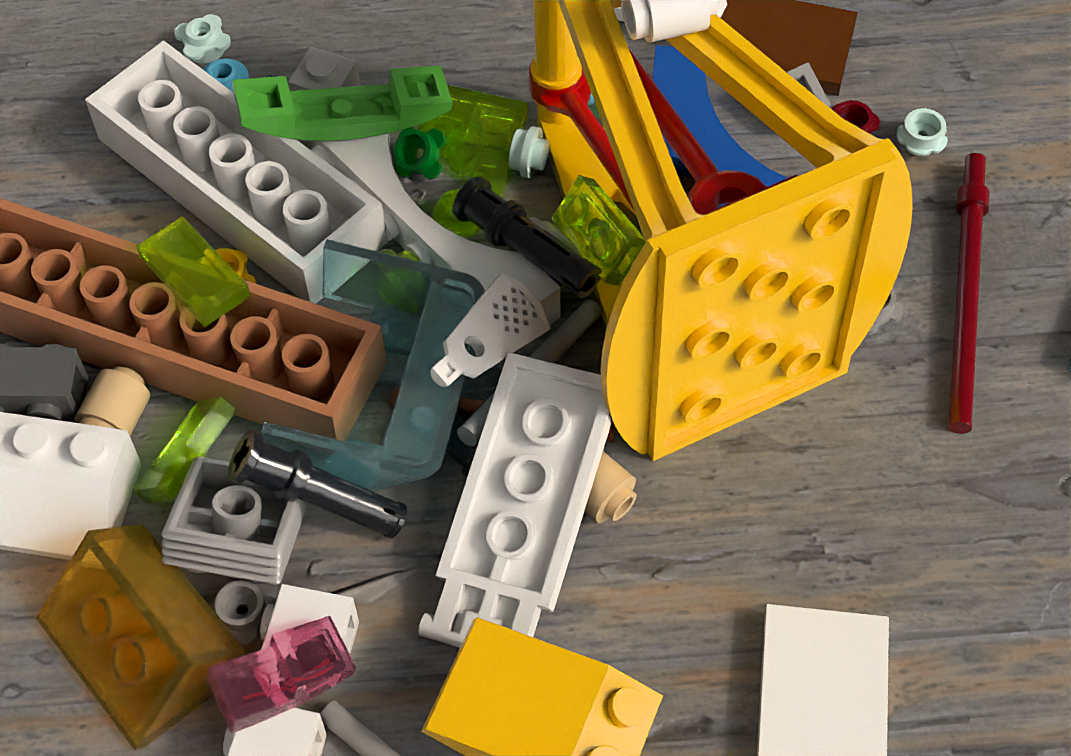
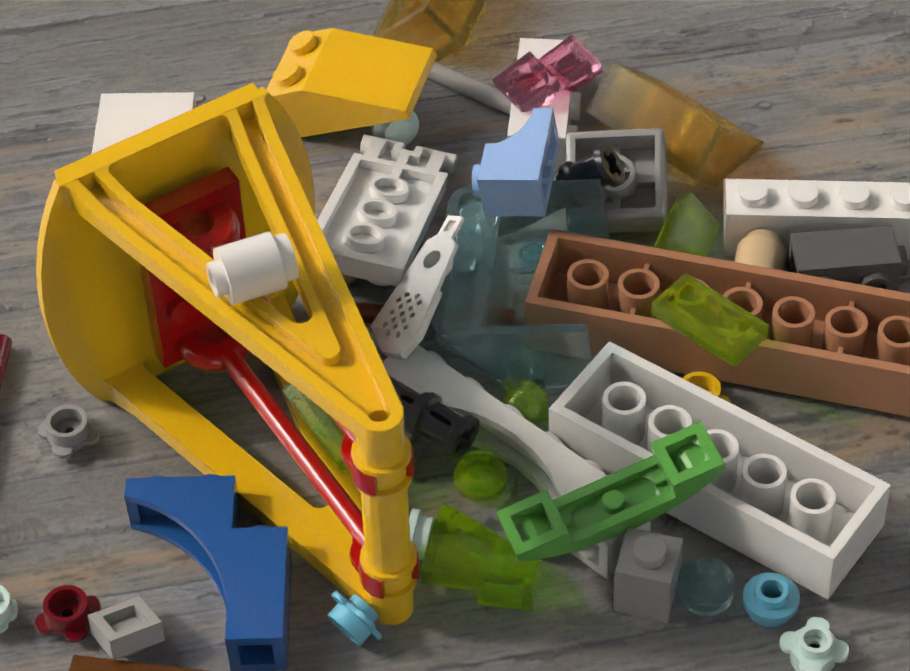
camera: 175 degrees right, 10 degrees down
none -> light blue arch [472,108,560,217]

